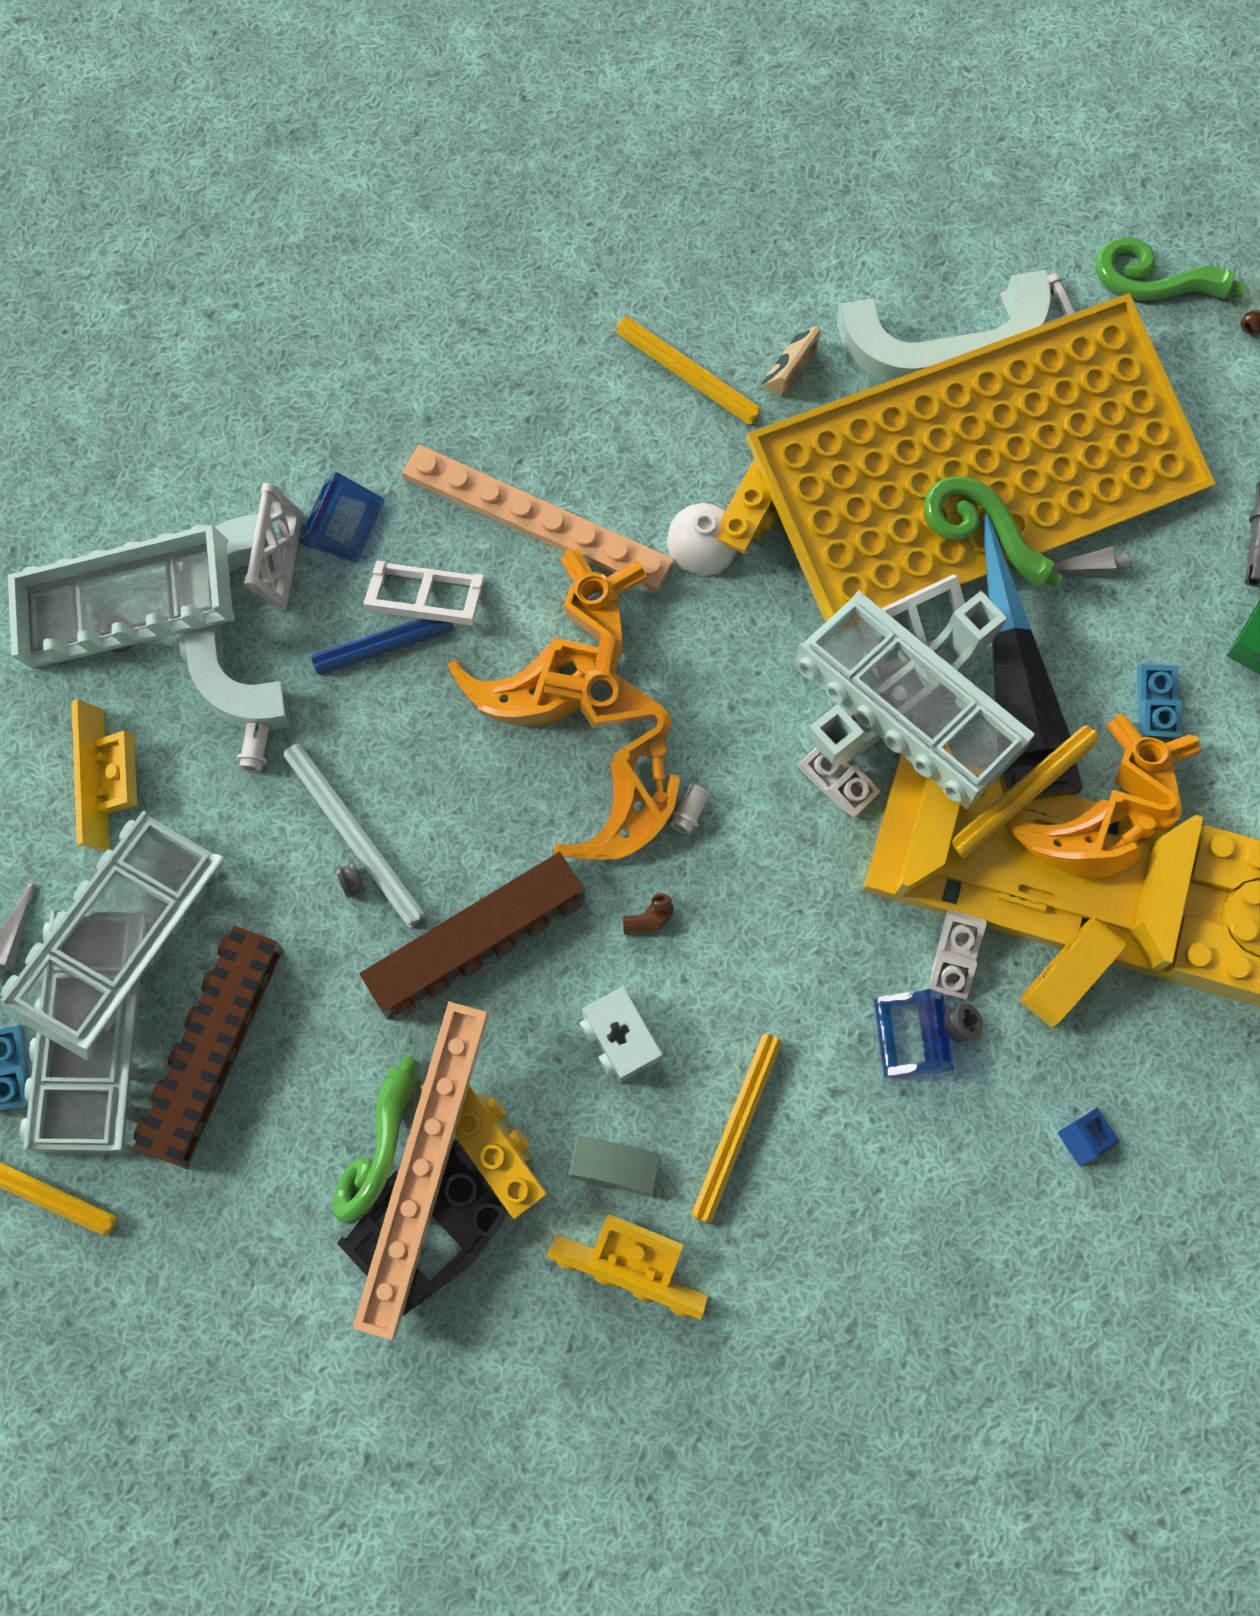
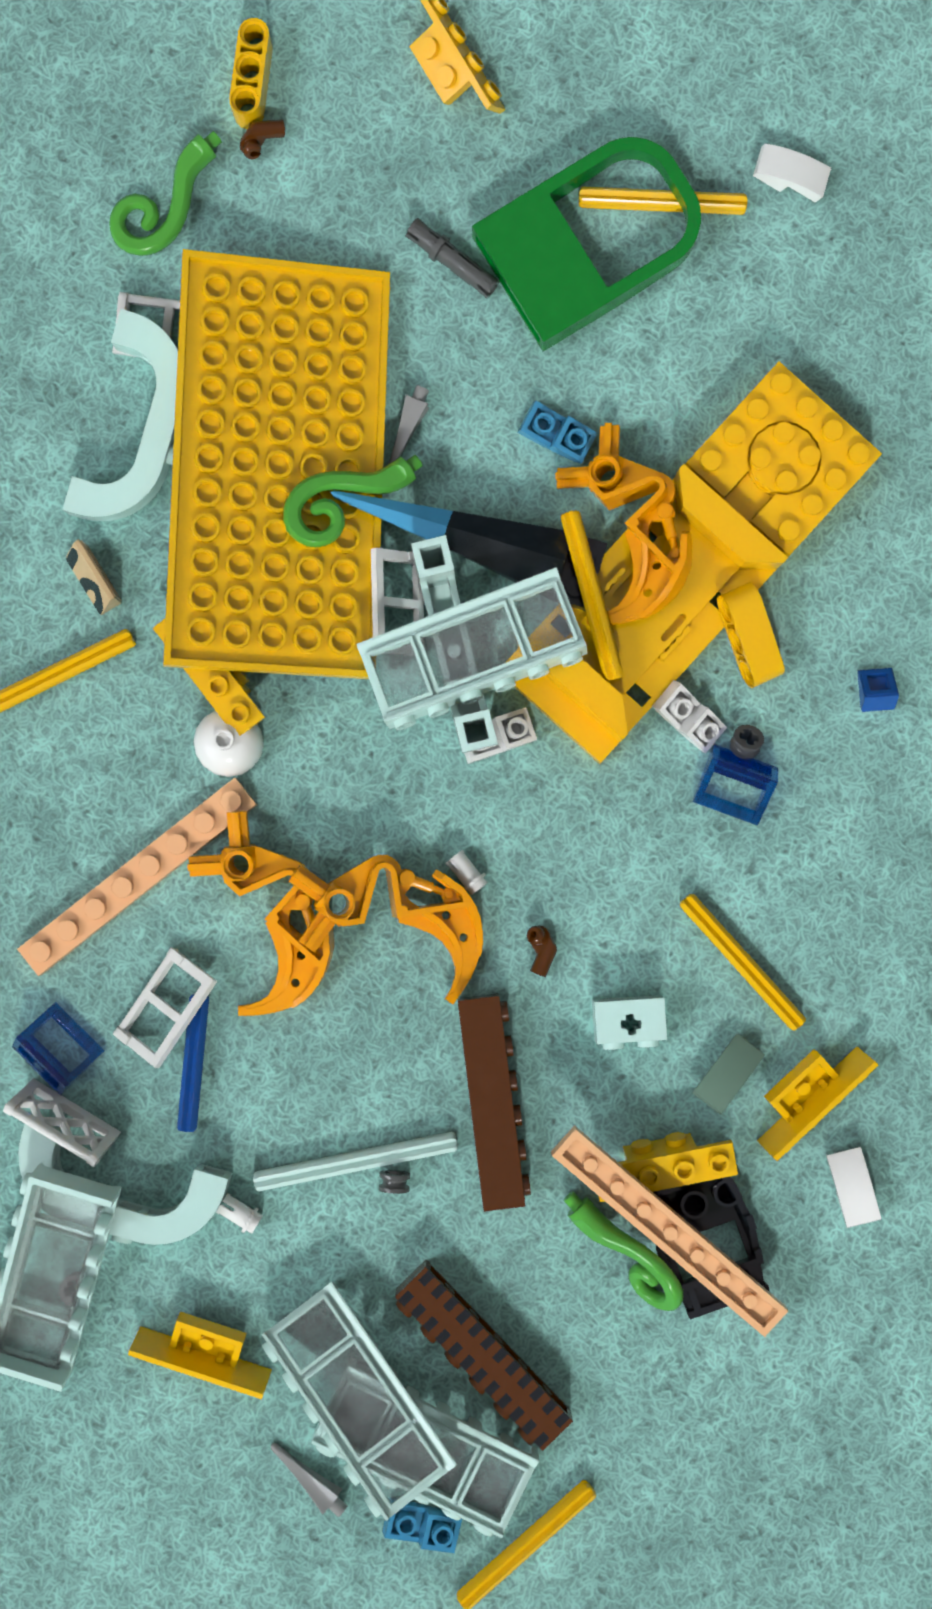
camera: 65 degrees left, 15 degrees up
none -> white slope [826,1147,881,1228]

